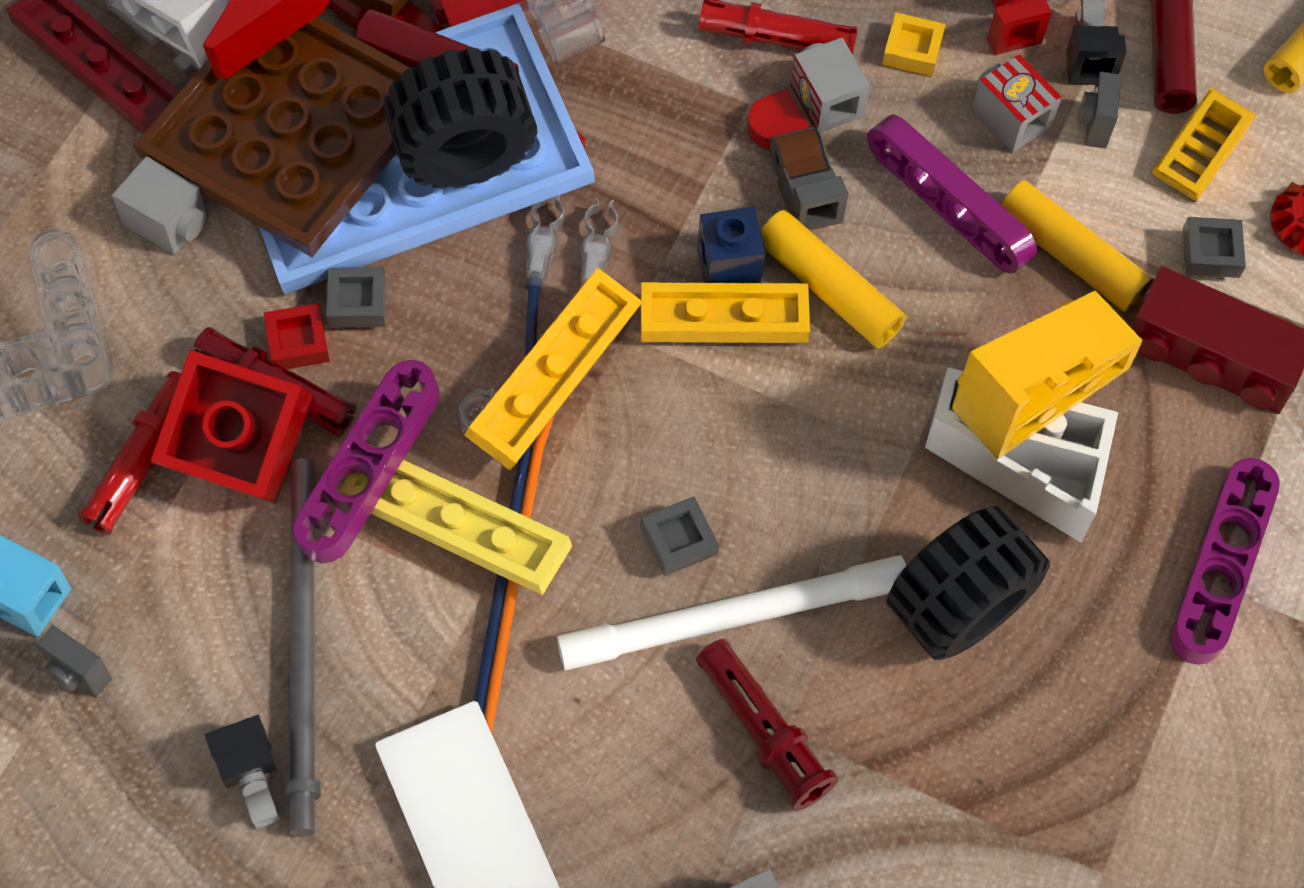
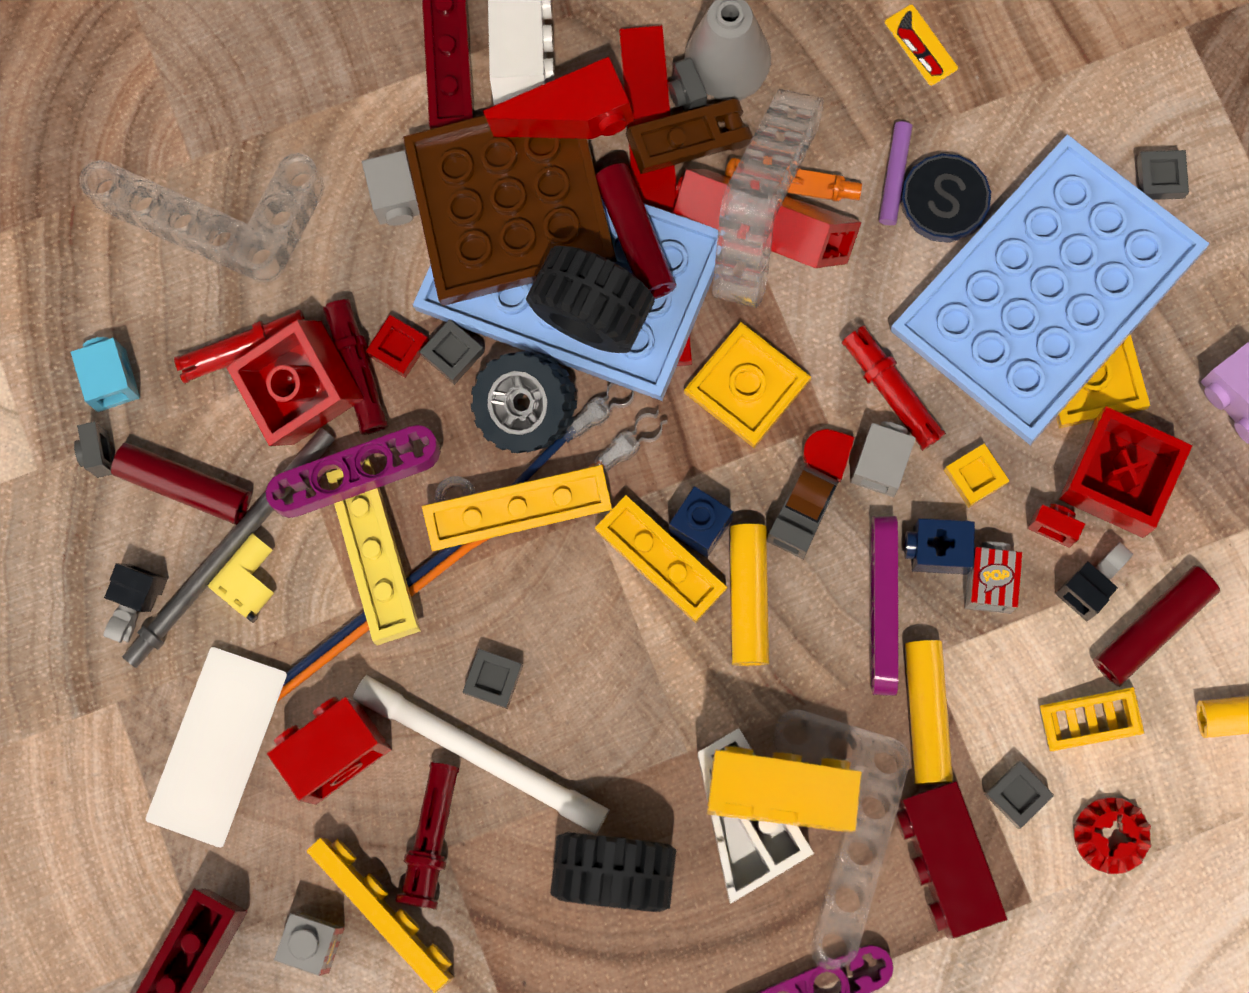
camera: 55 degrees right, 15 degrees up
dark grey plate [1079,72,1121,149] -> none
none -> dark red piece [111,442,251,525]
none -> light yellow piece [207,533,274,623]
none -> red brick [266,696,392,805]
none -> yellow plate [306,838,454,993]
none -> black wheel [470,351,577,453]
none -> yellow tile [684,322,811,448]
none -> clear beam [772,709,910,971]
none -> dark blue brick [904,518,975,575]

